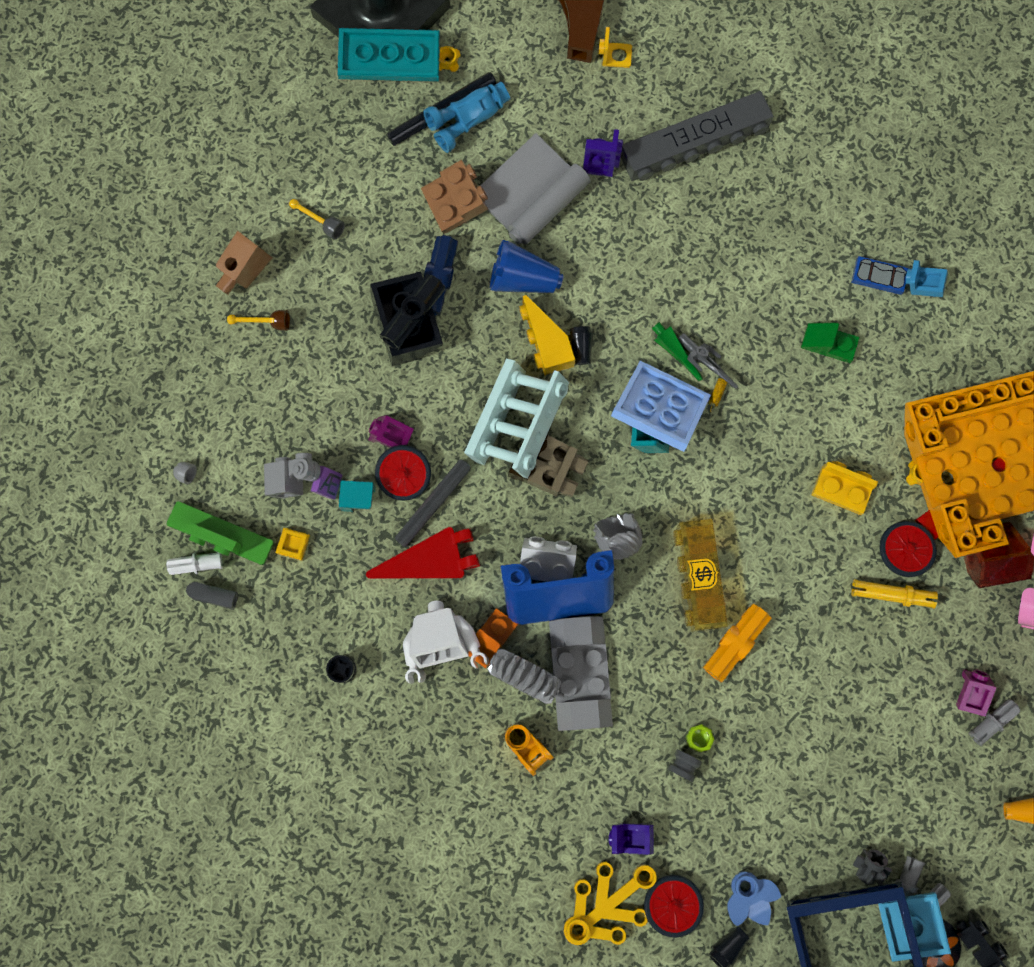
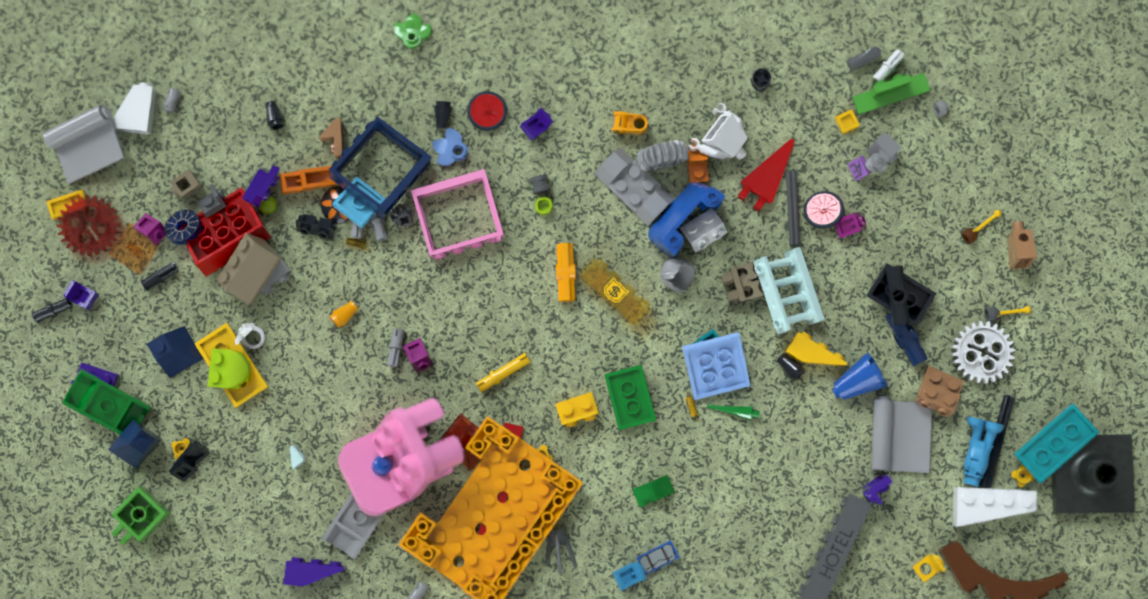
camera: 145 degrees right, 5 degrees up
teal panel [339,481,376,512] -> none
yellow plant [564,861,657,945] -> none
dark grey piece [678,333,738,389] -> none
red wheel [879,521,937,577] -> none
none -> clear yellow piece [340,237,372,250]
none -> bright pink window [411,169,504,260]
none -> dark grey plant [545,529,577,574]
none -> green plate [604,365,656,430]
none -> white gear [951,321,1015,384]
none -> white wedge [952,487,1037,527]

